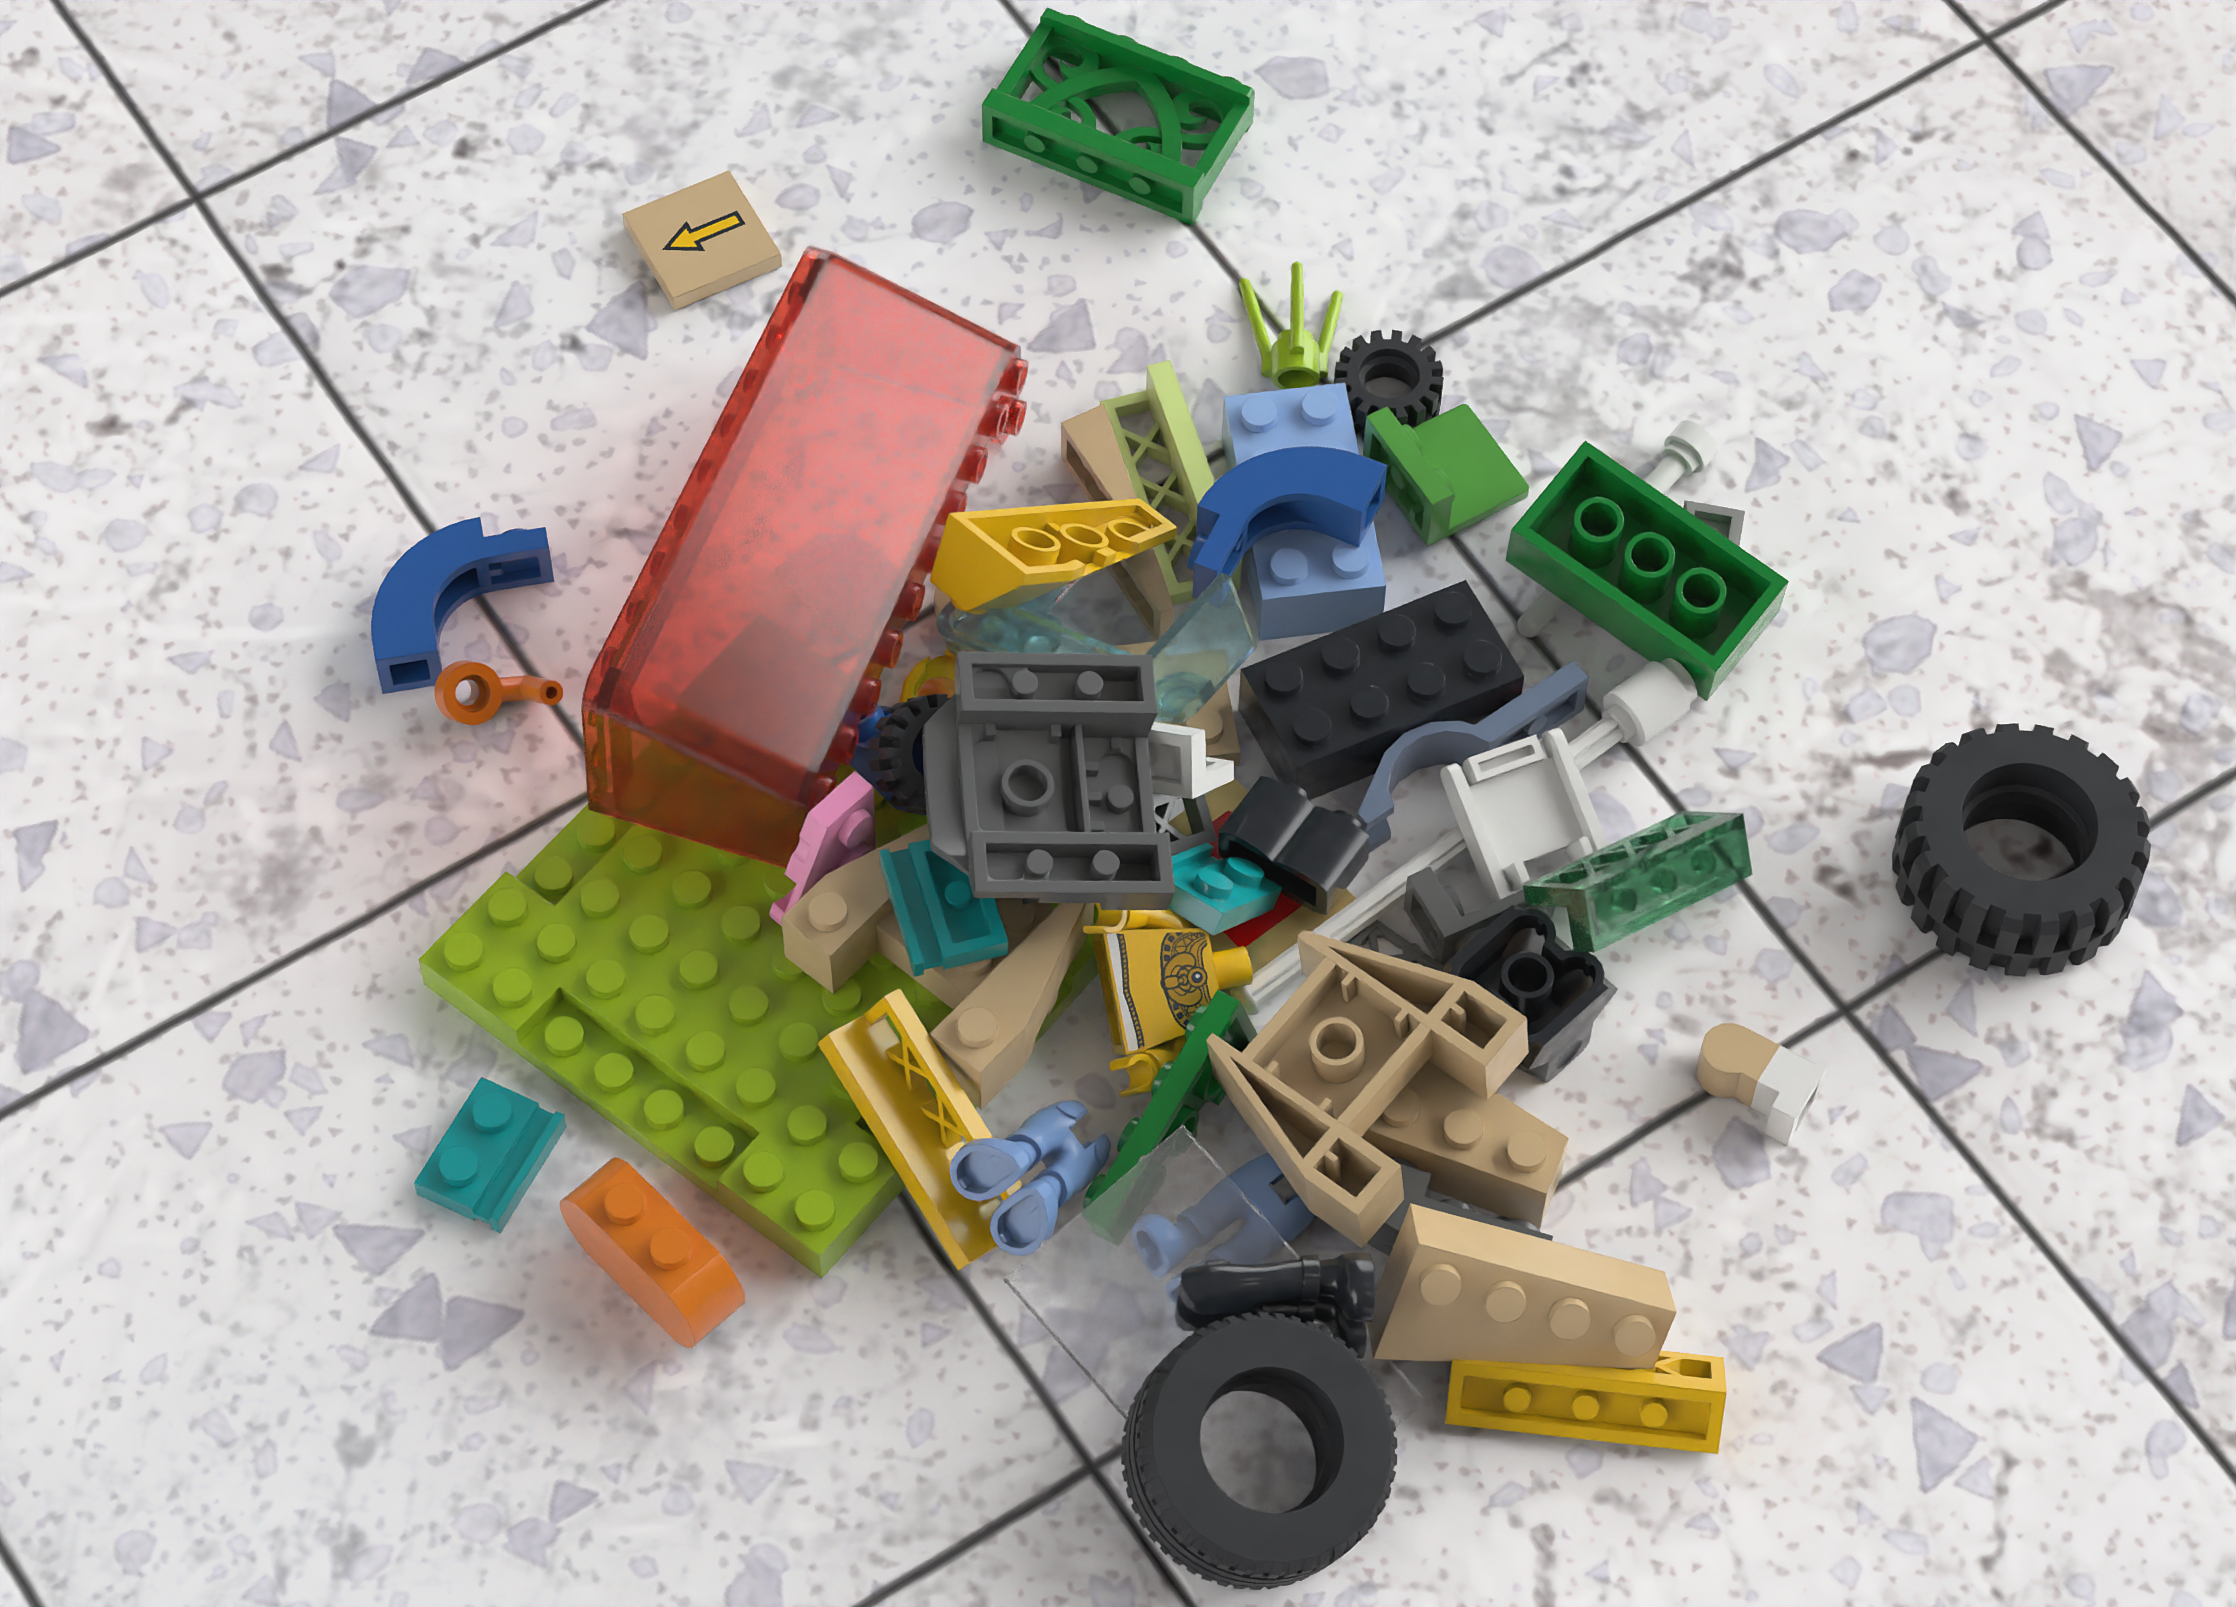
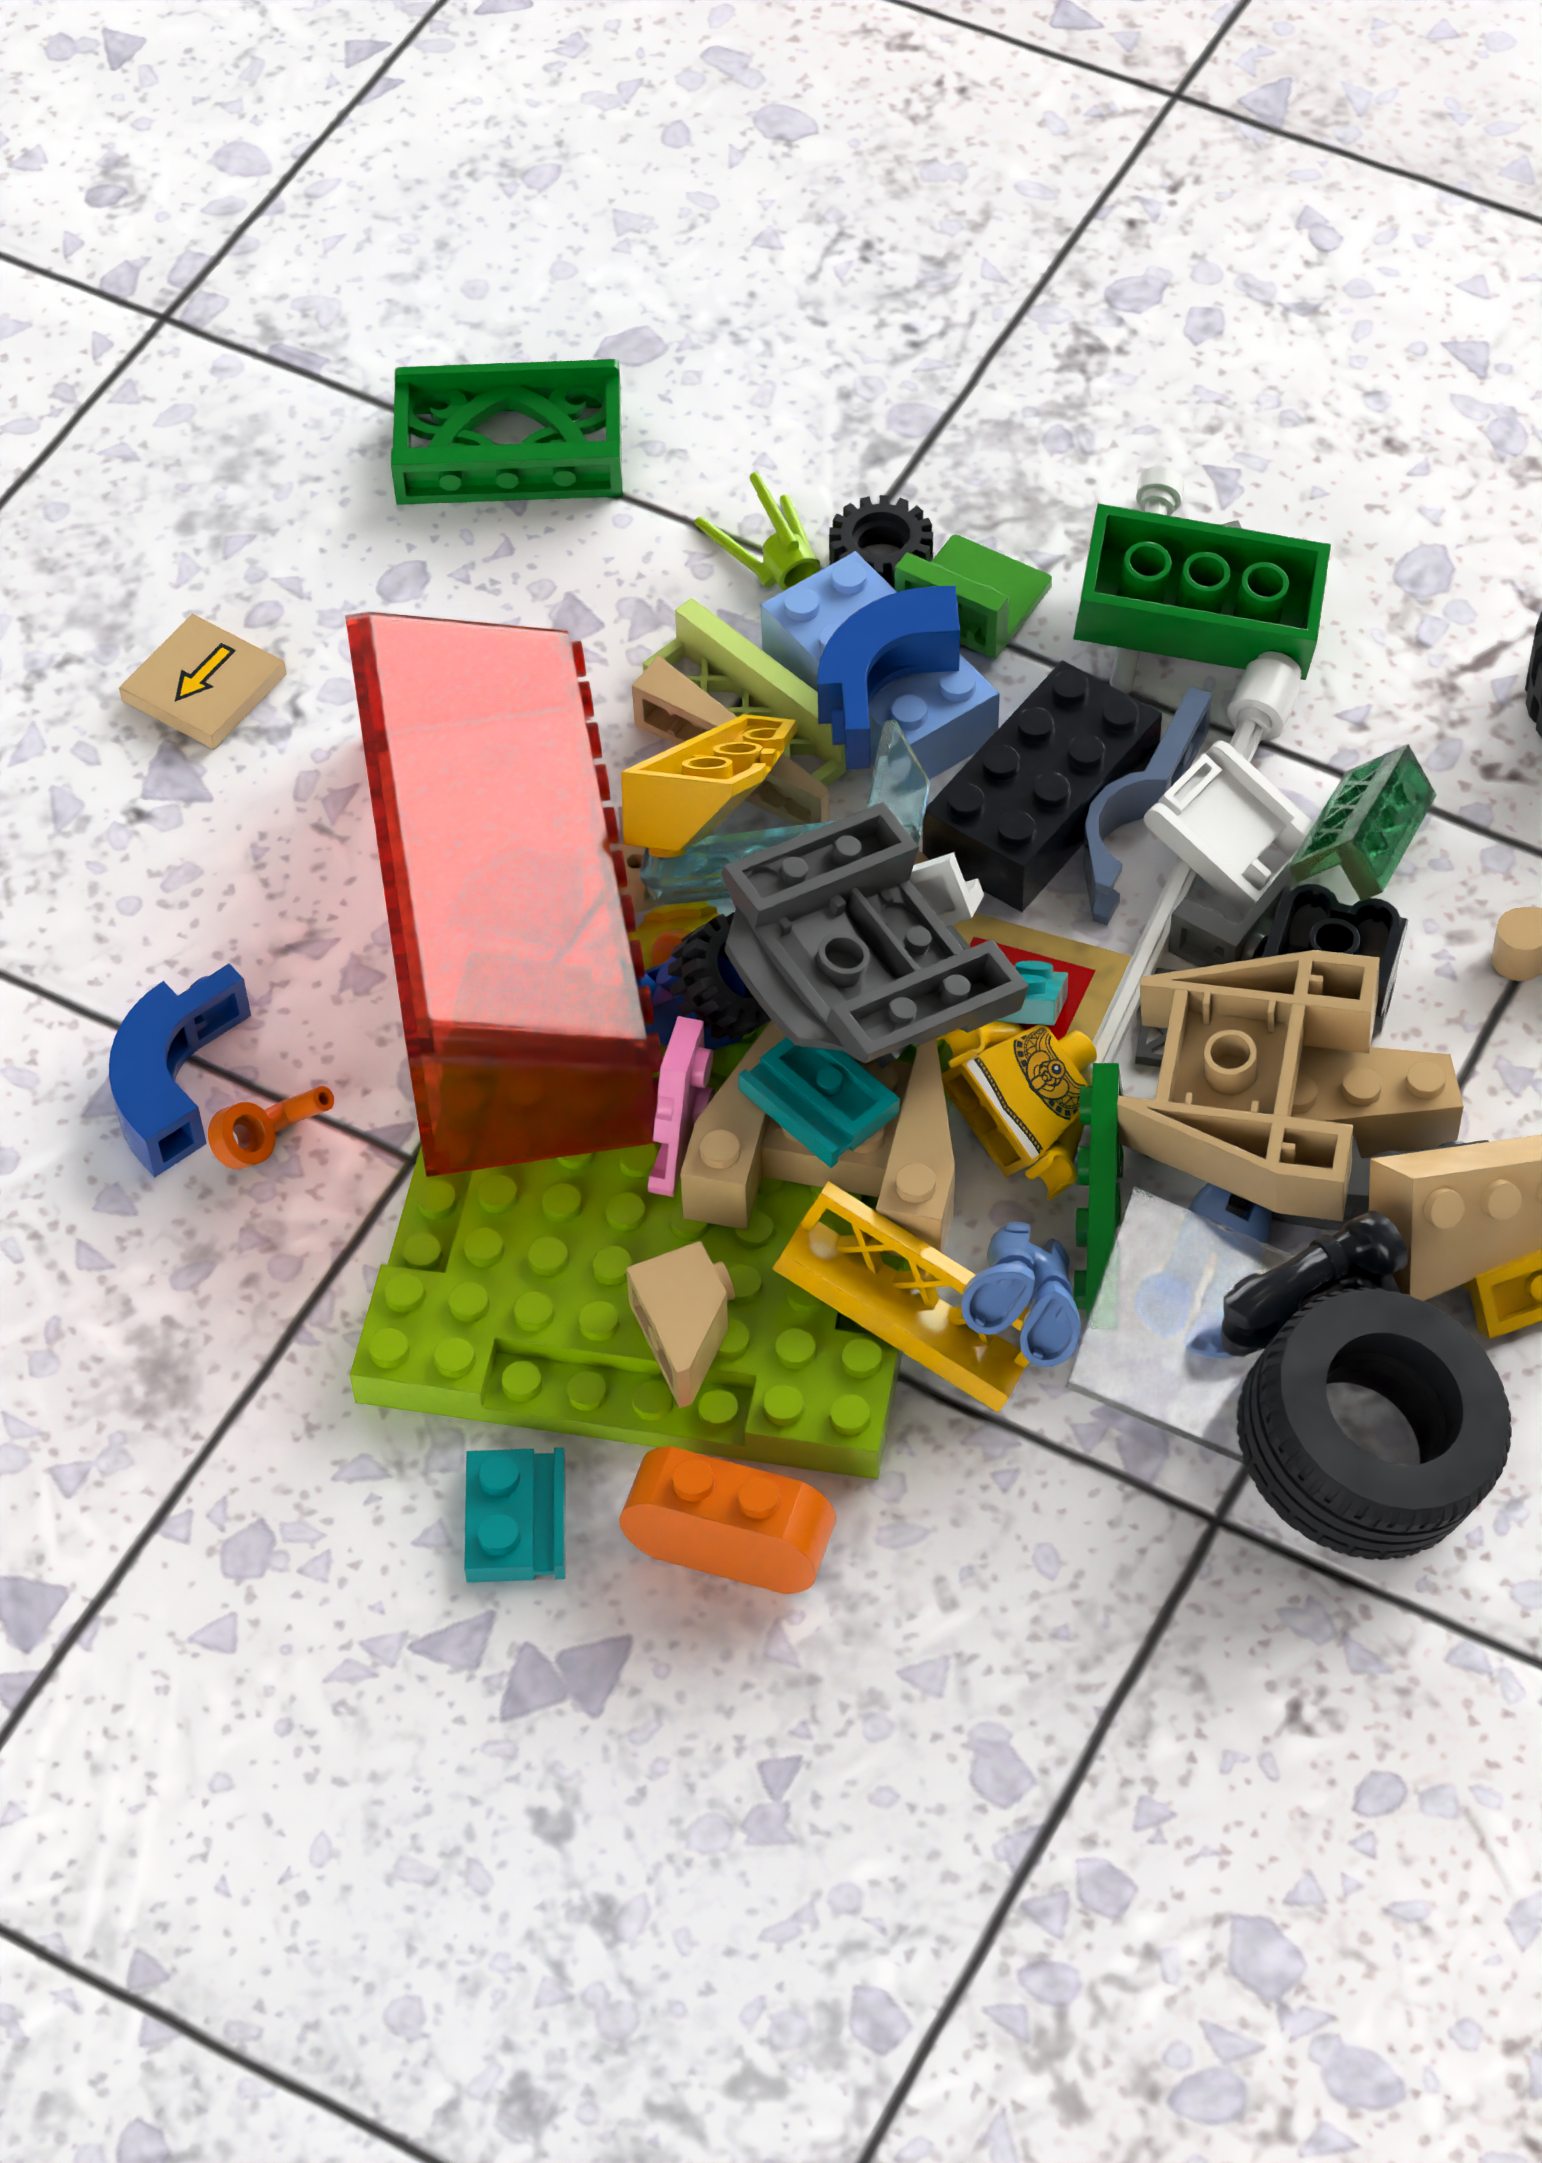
camera: 25 degrees left, 5 degrees down
black brick [1218,776,1369,915] -> none
none -> tan slope [626,1241,735,1409]

